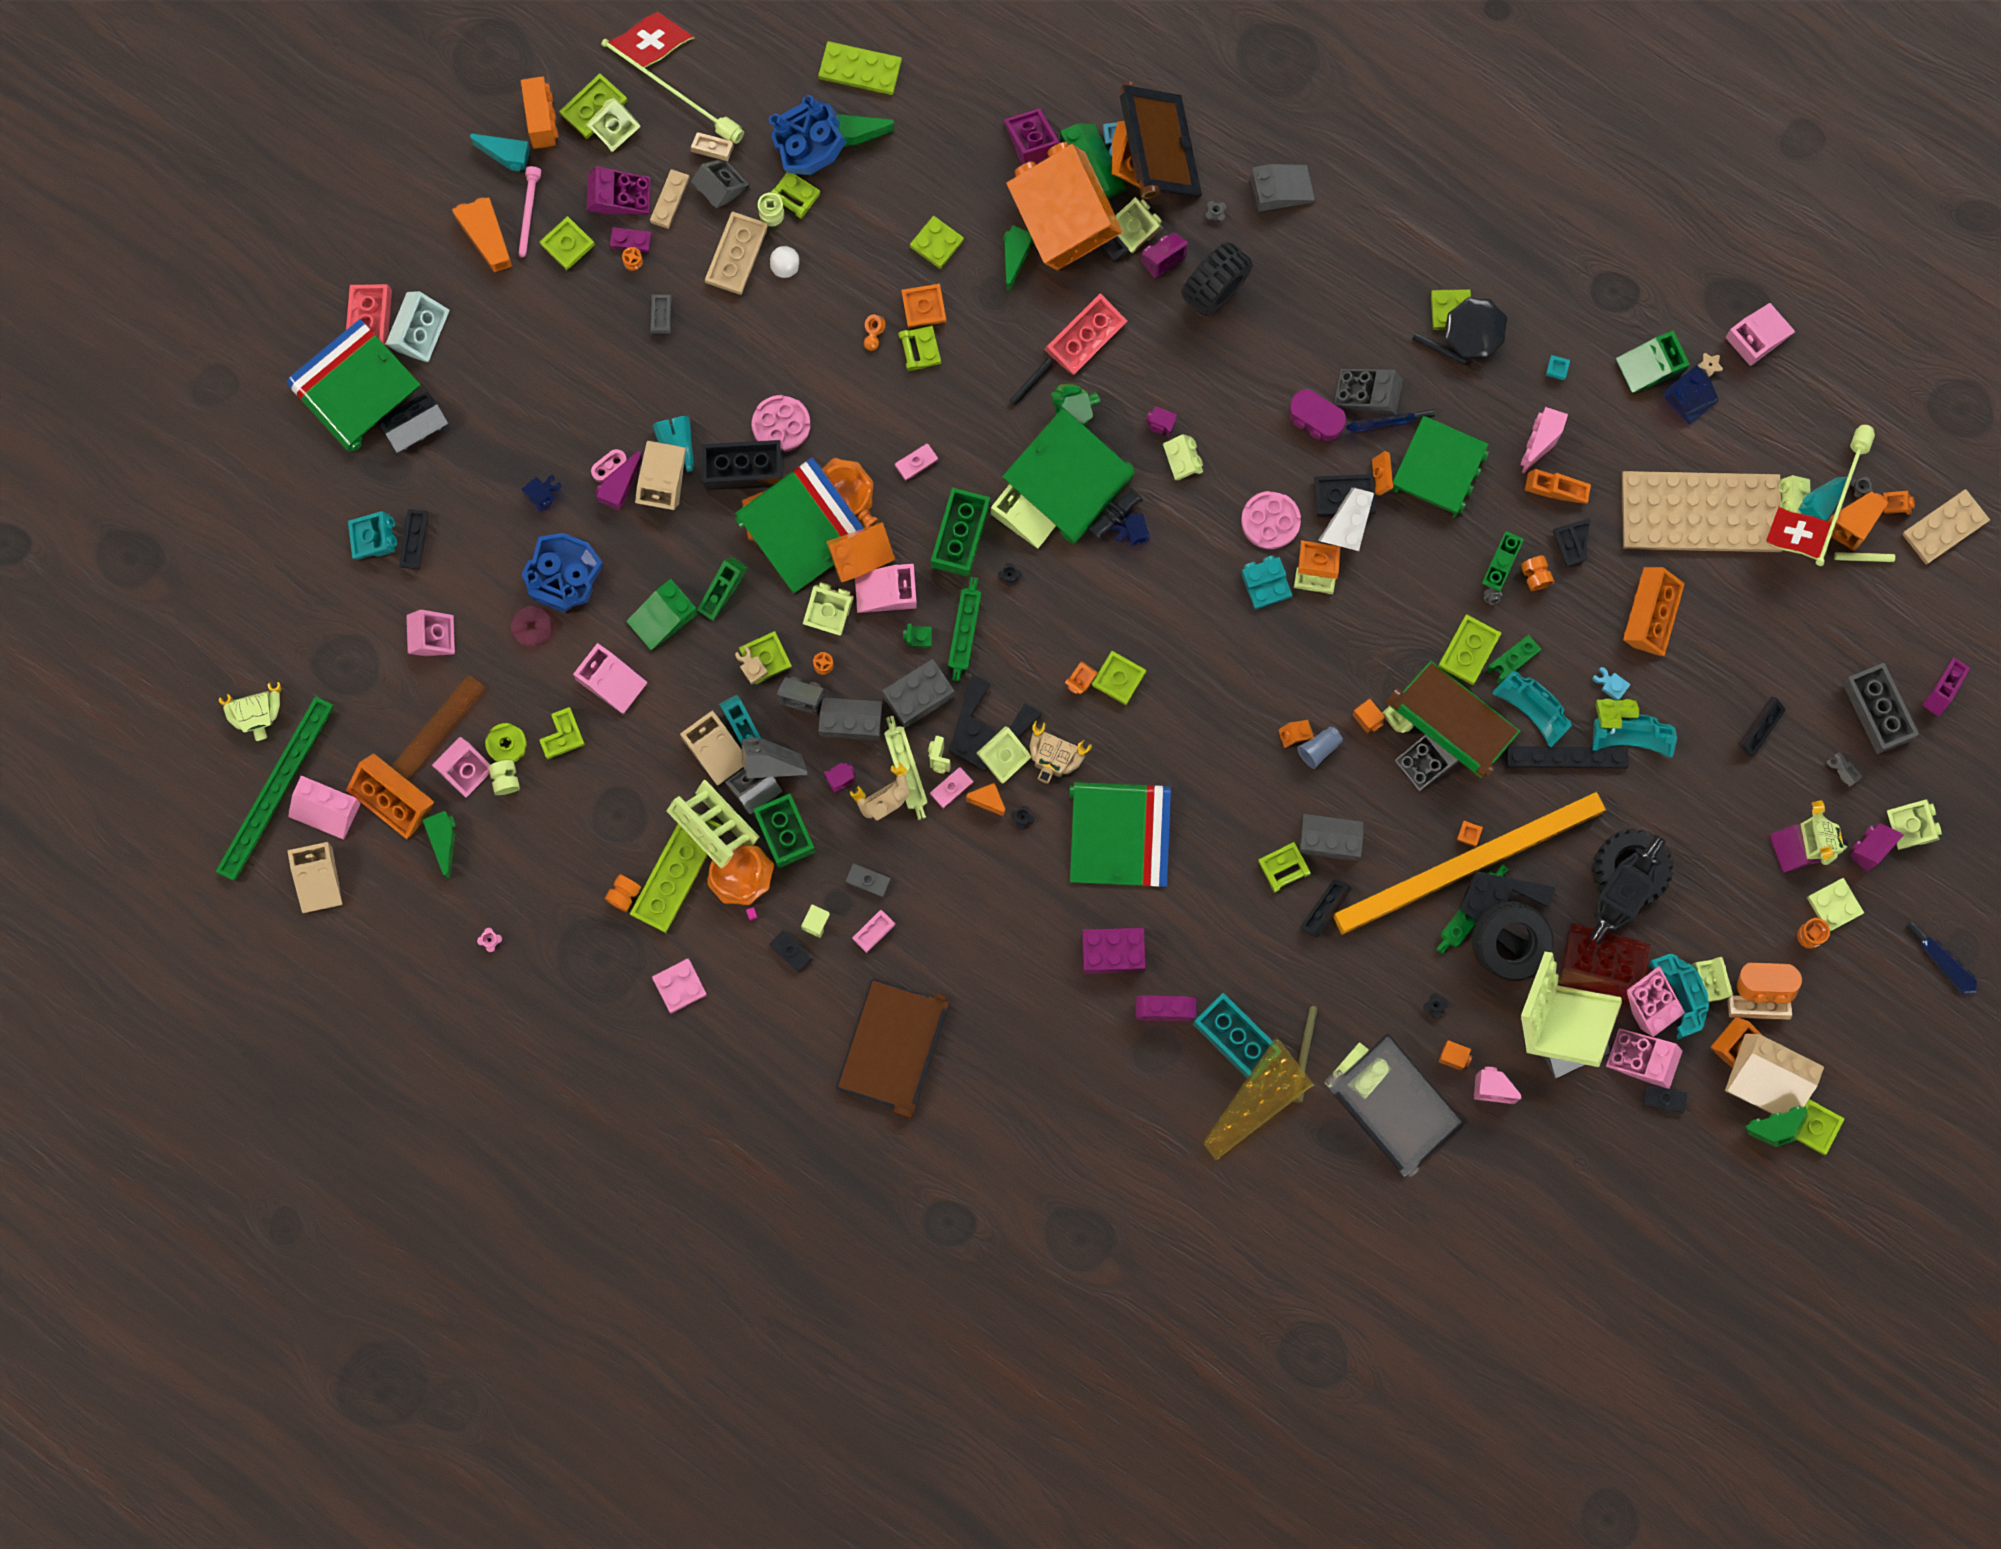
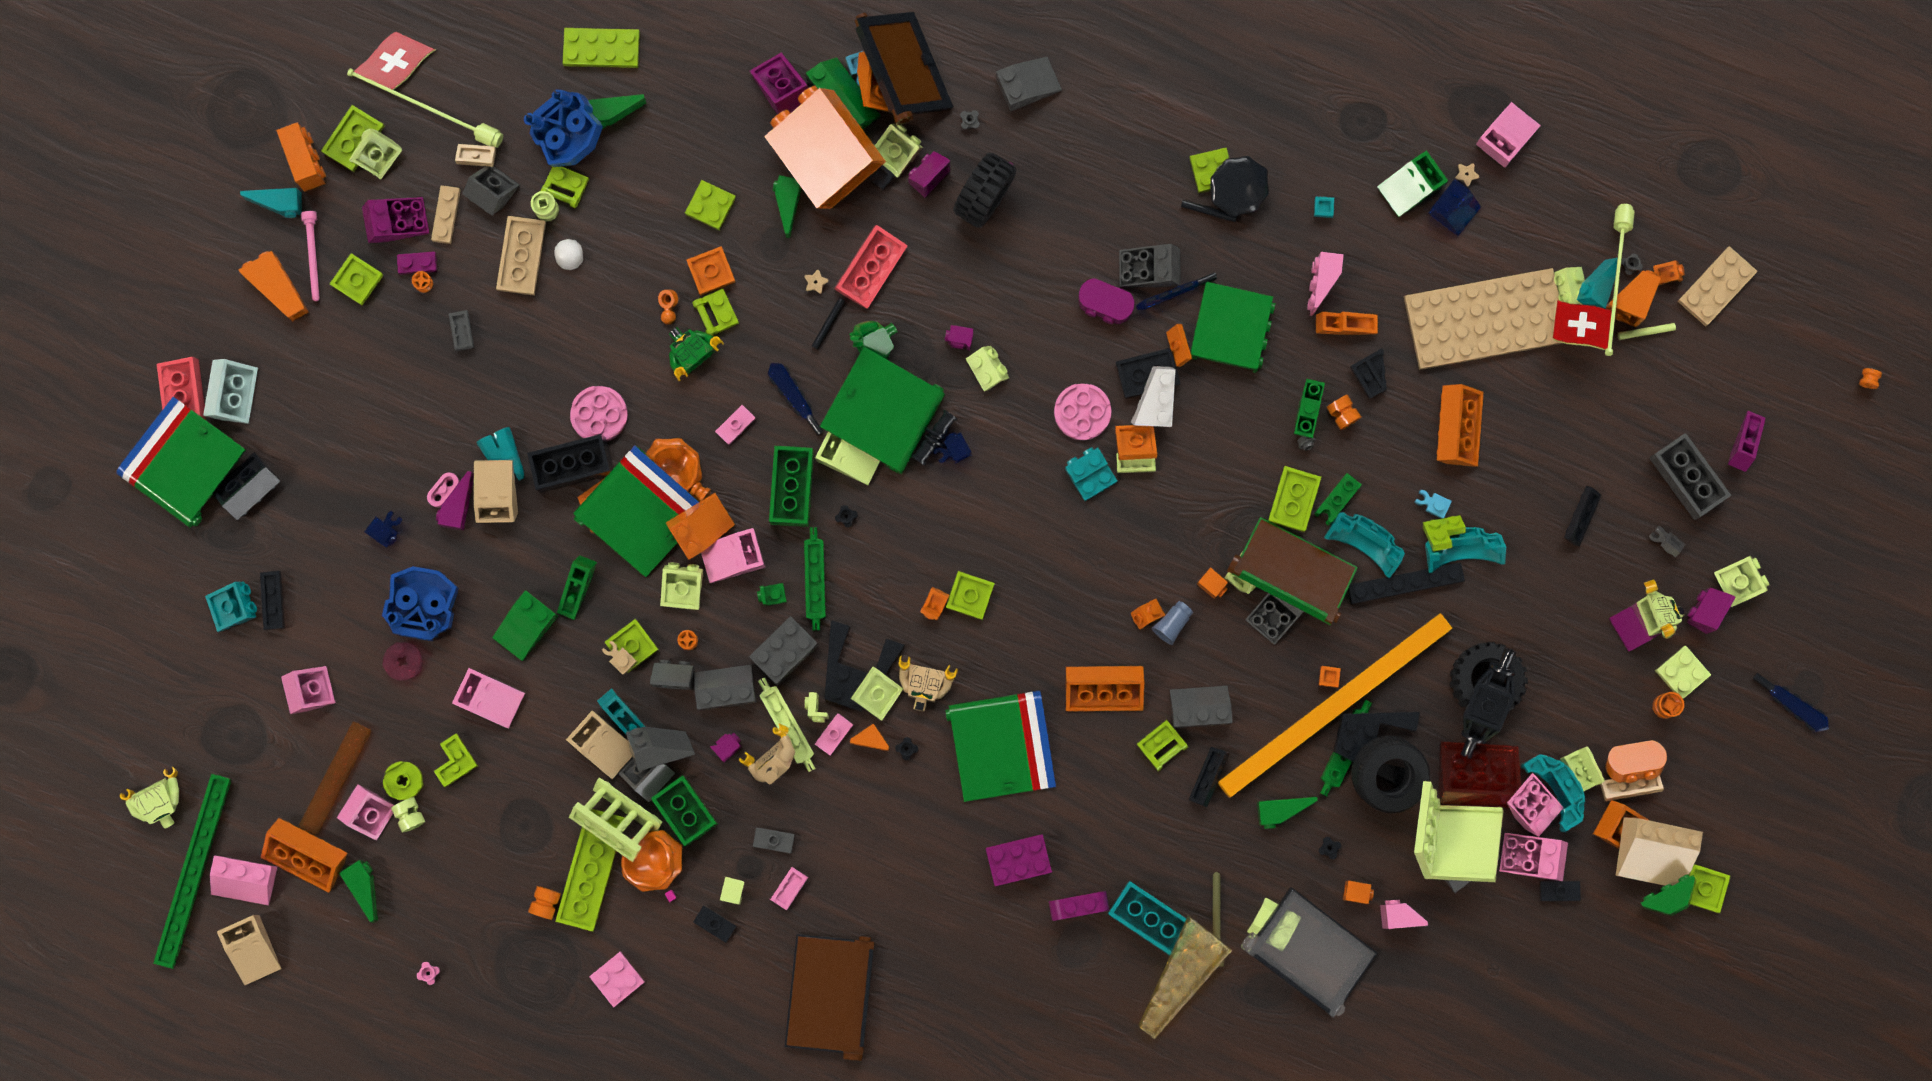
camera: 10 degrees left, 5 degrees up
none -> green torso [669,327,724,381]
none -> clear blue sword [768,363,824,436]
none -> tan plate [804,270,829,294]
none -> orange slope [1065,666,1144,711]
none -> green slope [1257,797,1318,829]

